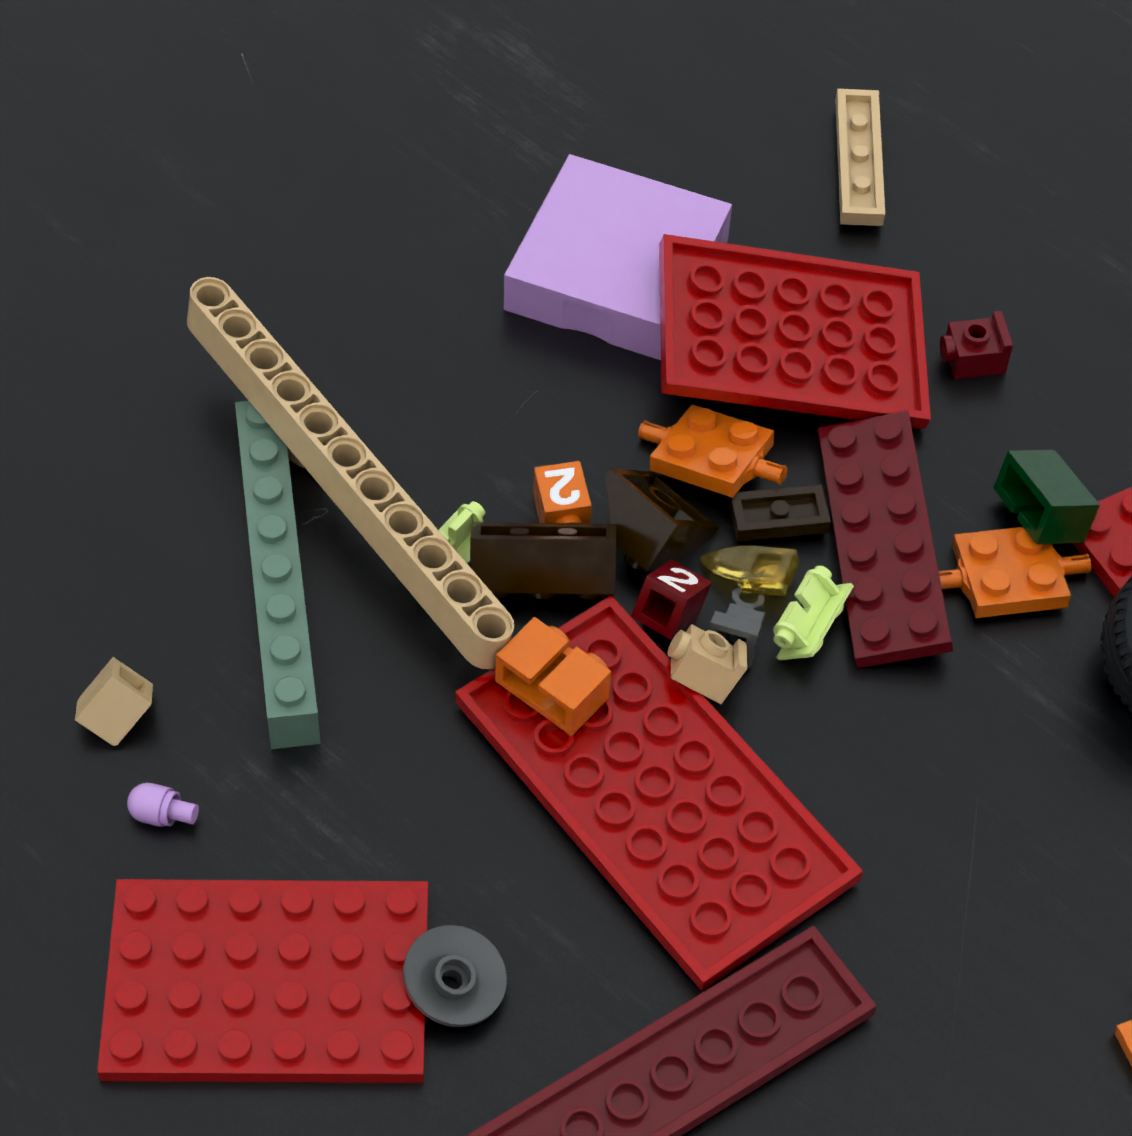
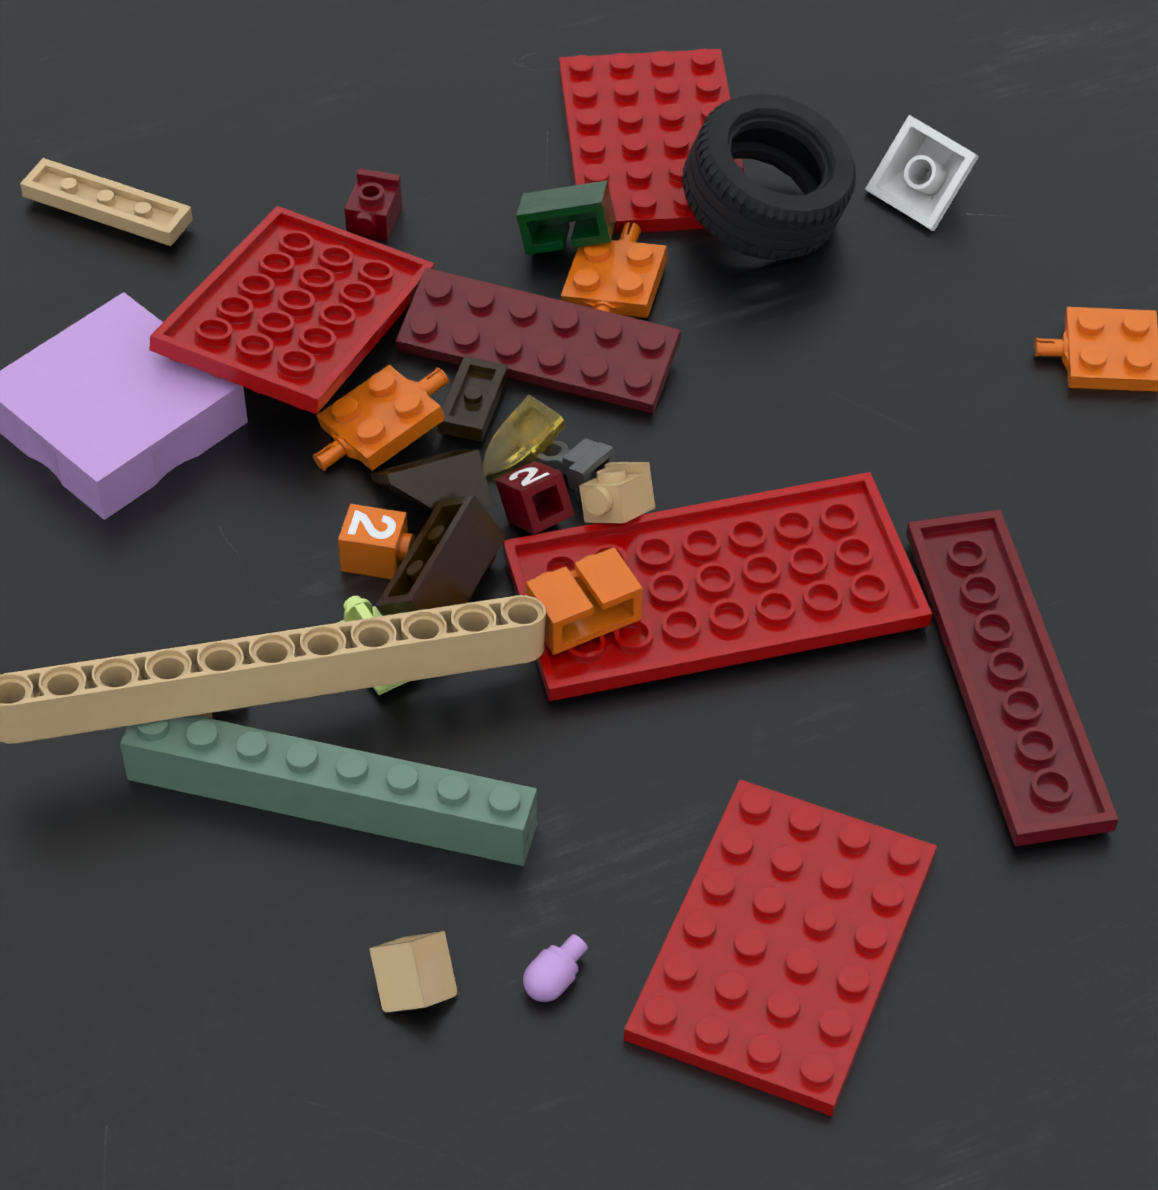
camera: 65 degrees left, 5 degrees down
dark grey dish [403,925,507,1027] -> none
yellowish green hinge [773,566,854,661] -> none

